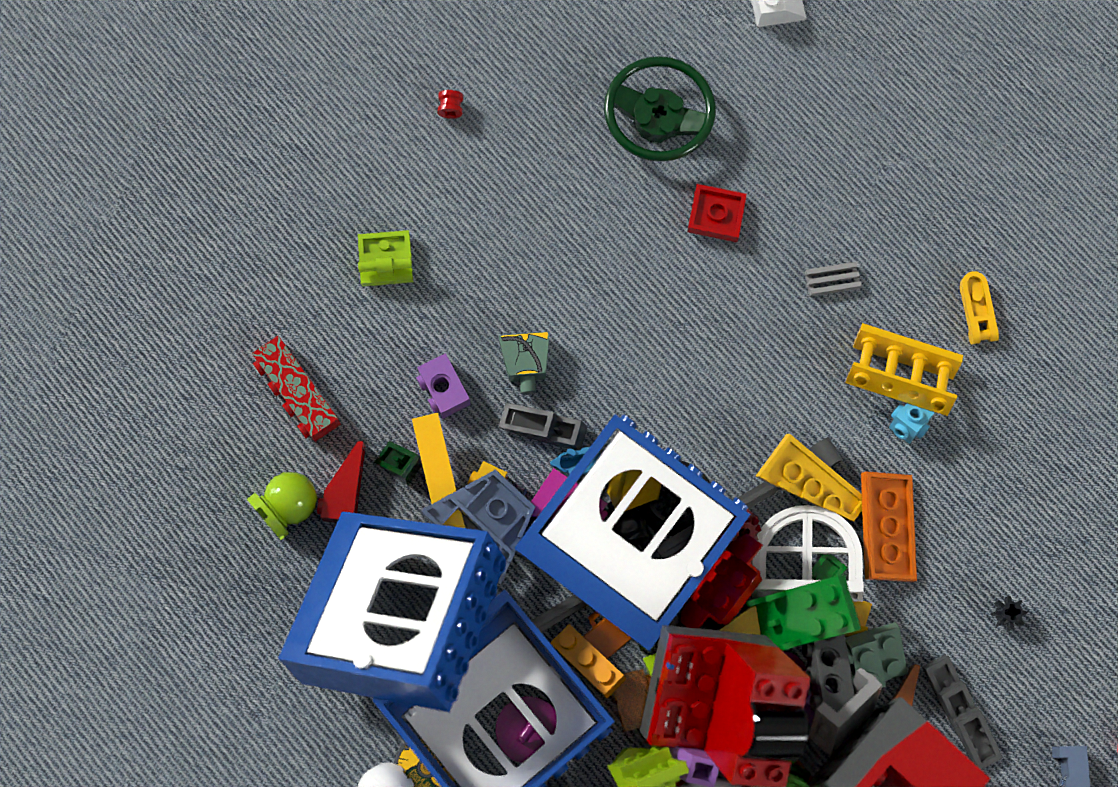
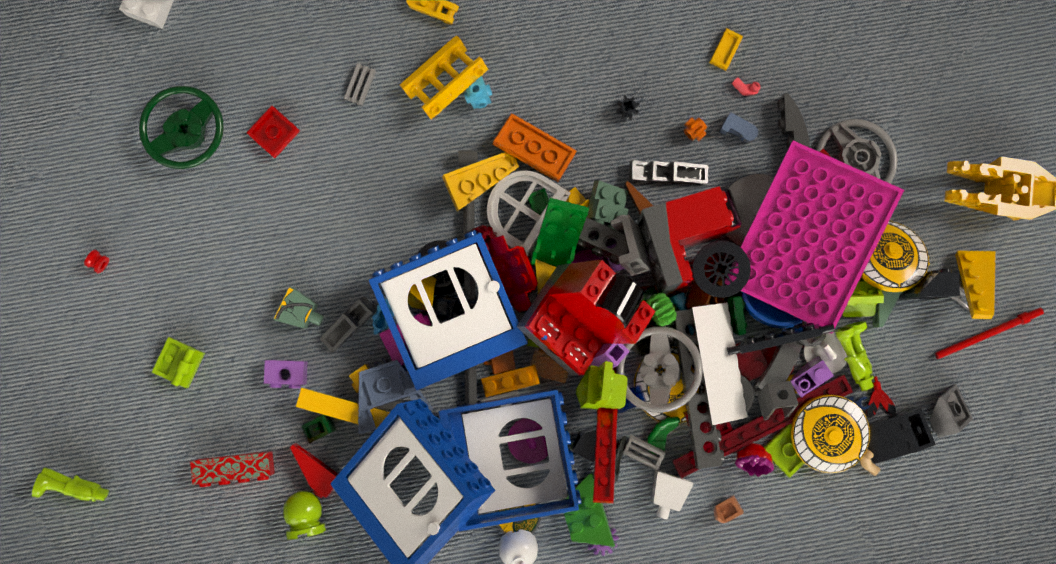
camera: 60 degrees left, 10 degrees up
none -> lime piece [32,467,109,502]
none -> orange gear [683,117,707,141]

